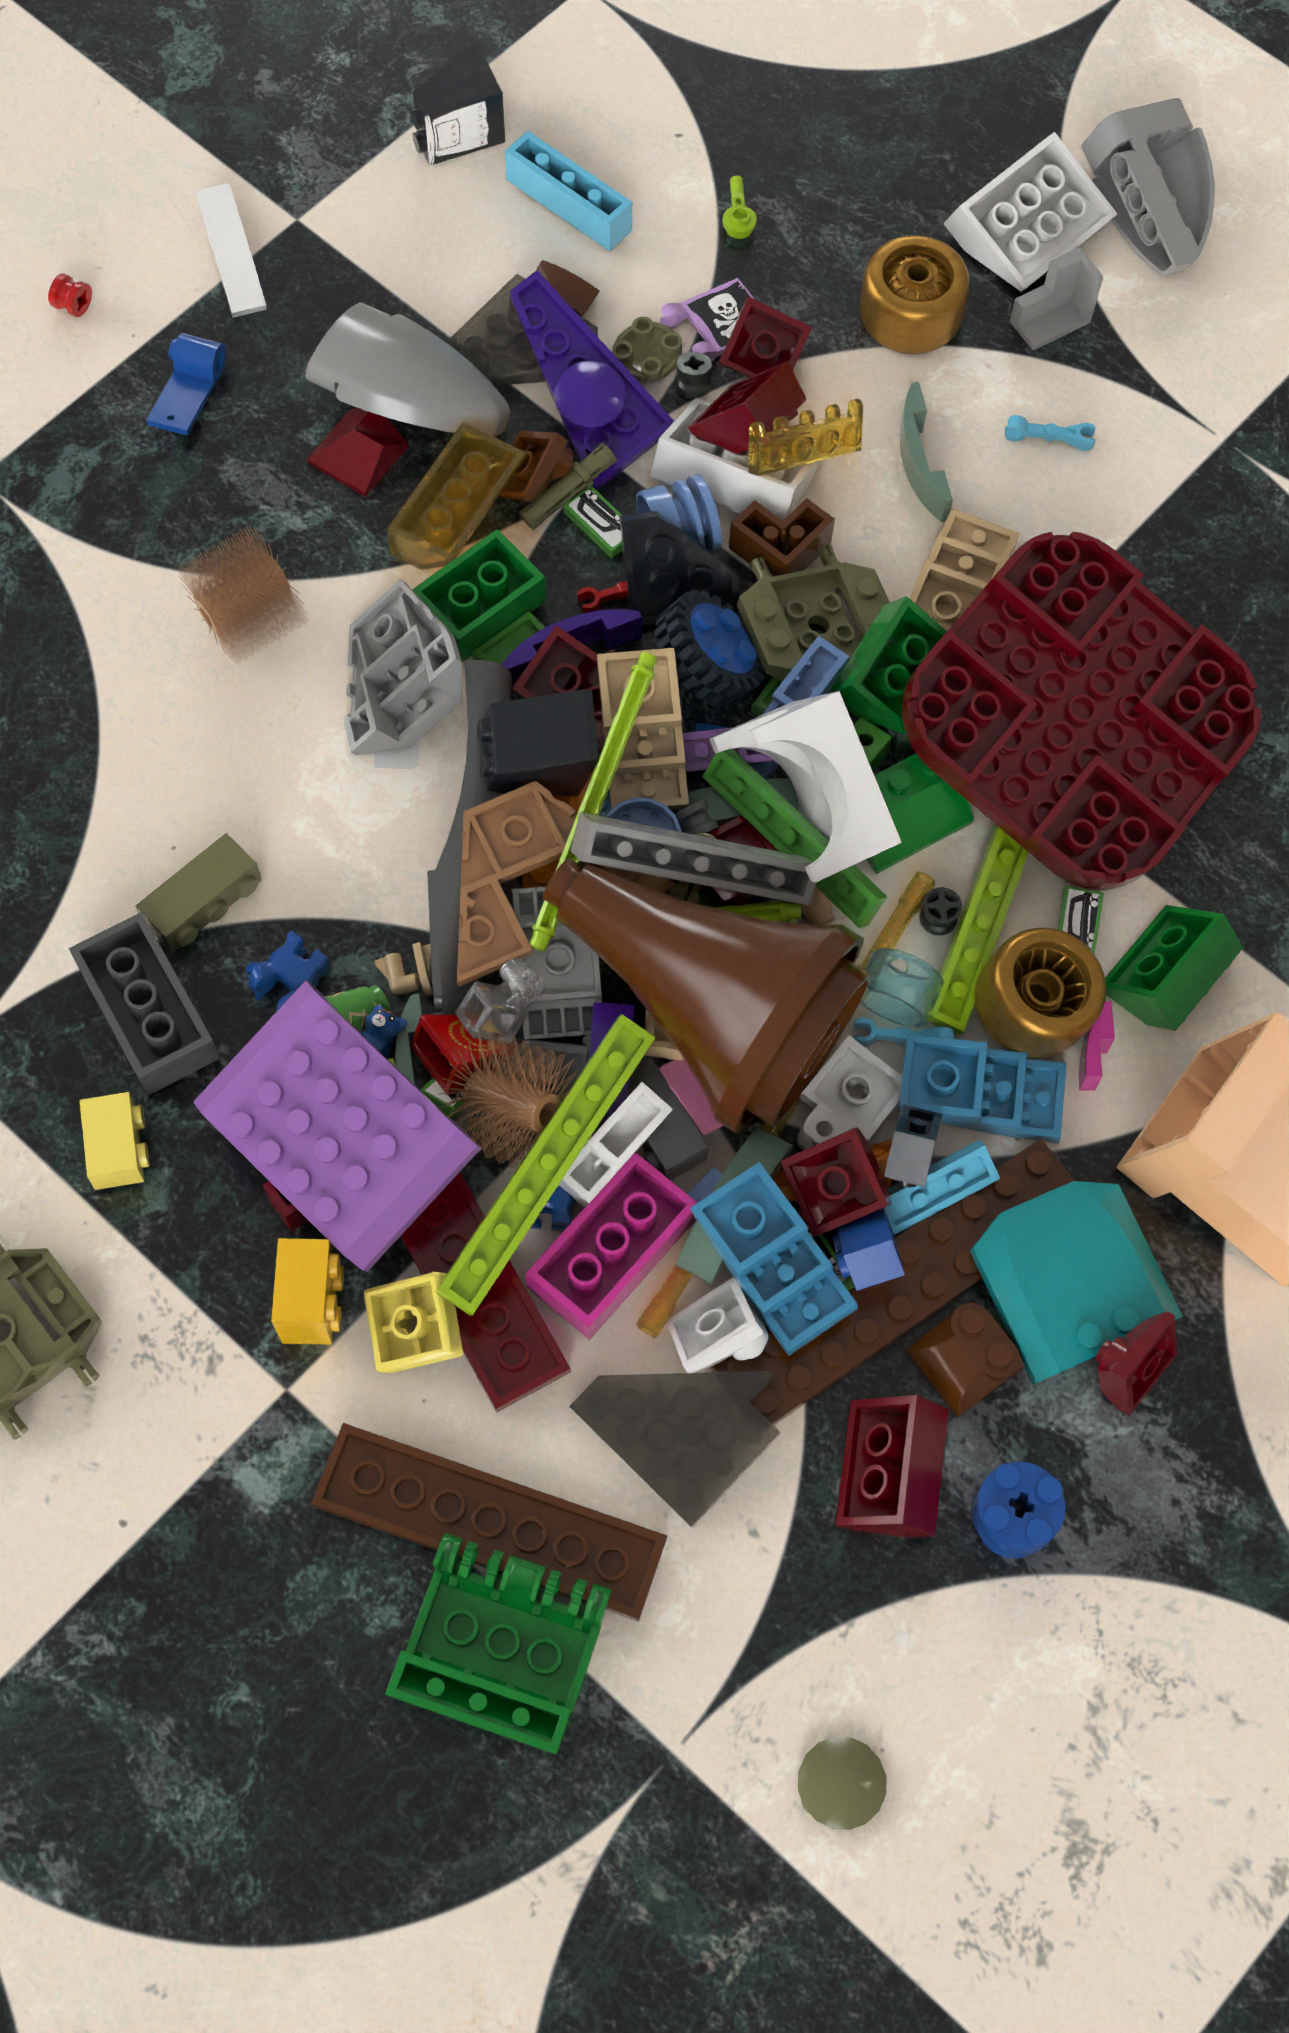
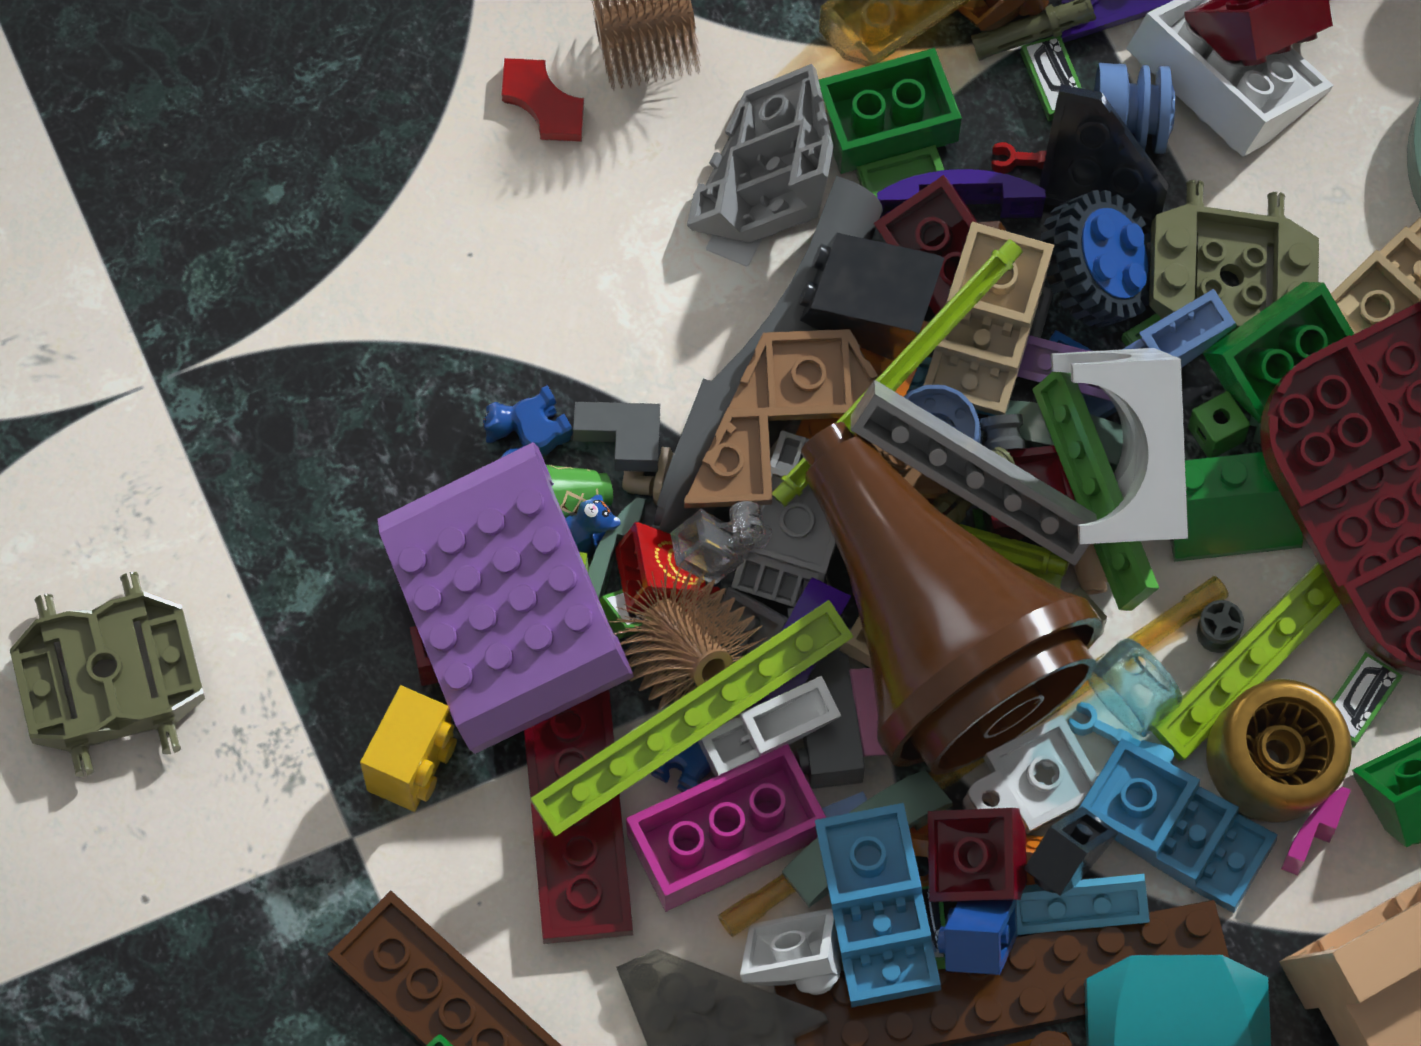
camera: 25 degrees right, 0 degrees up
dark grey brick [68,912,220,1096] -> none
light yellow brick [79,1092,150,1190] -> none
olive brick [135,833,262,953] -> none
light yellow brick [364,1272,463,1373] -> none
reddish brown brick [729,498,835,576] -> none
clear yellow hinge [748,399,863,476] -> none
none -> red tile [502,58,584,142]
none -> dark grey tile [573,402,660,472]

